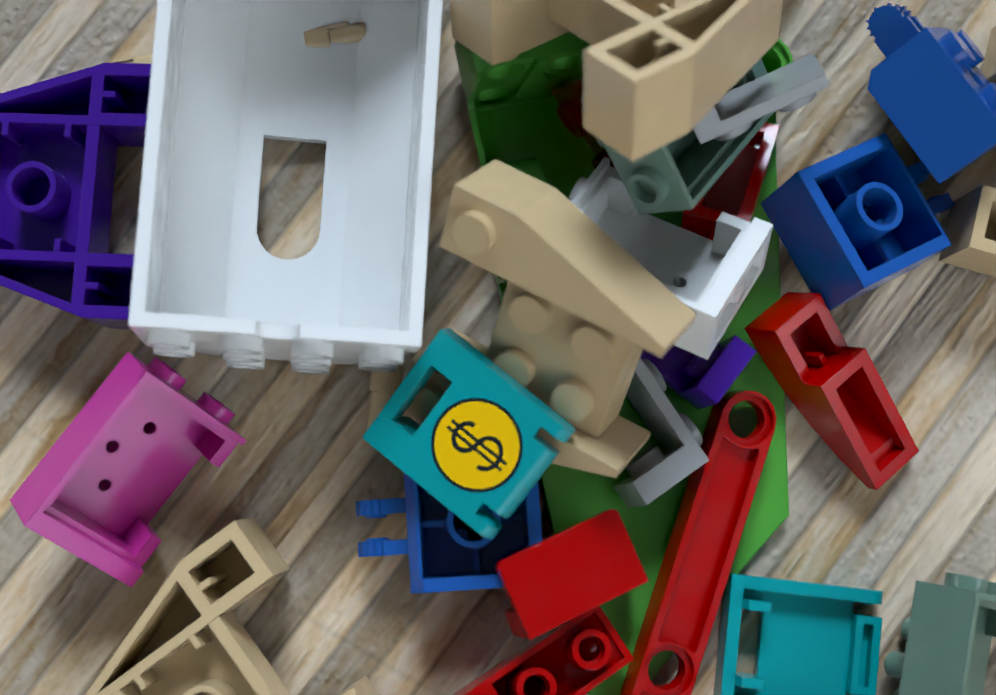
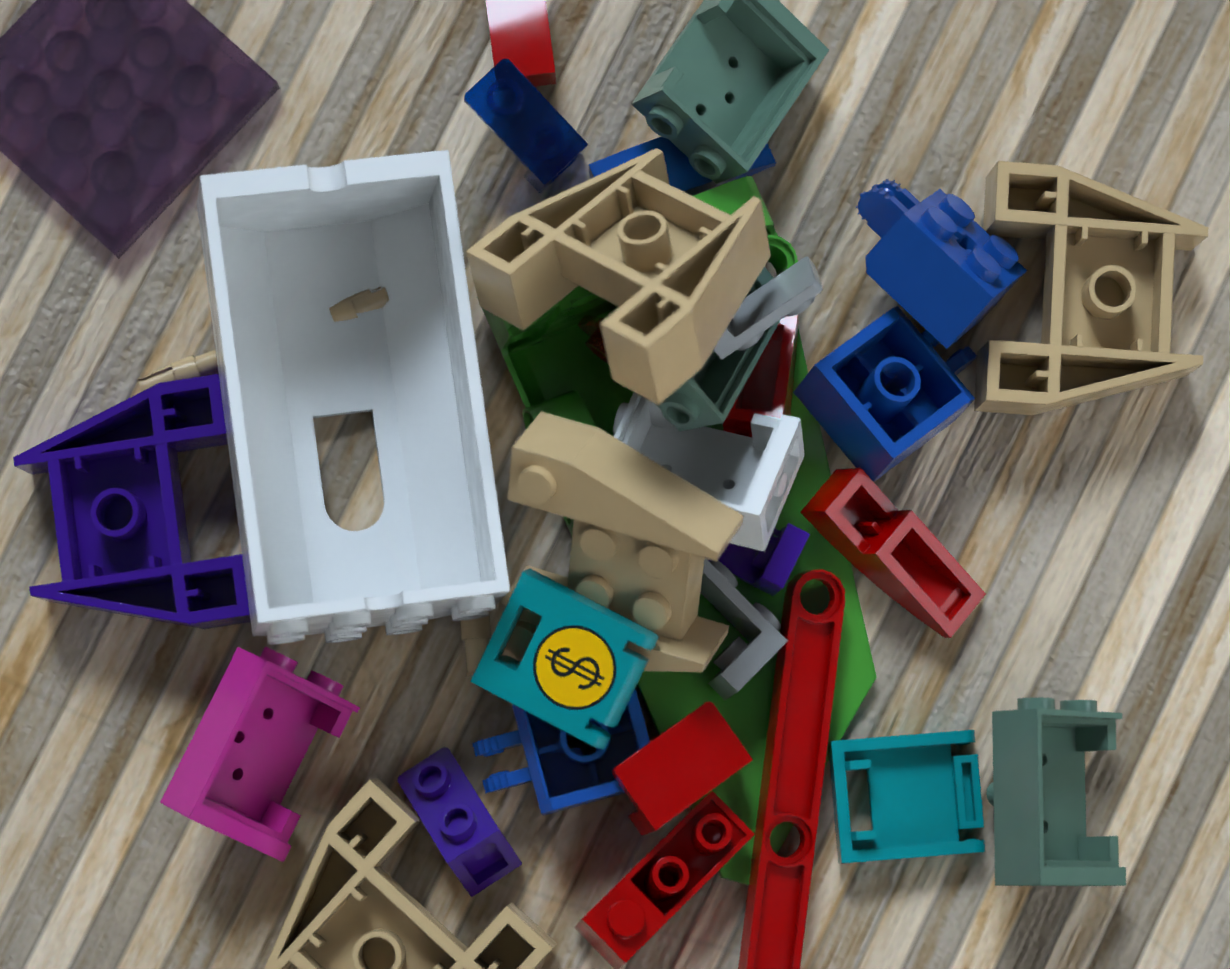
camera: 10 degrees left, 0 degrees up
none -> dark purple bracket [397,747,522,897]

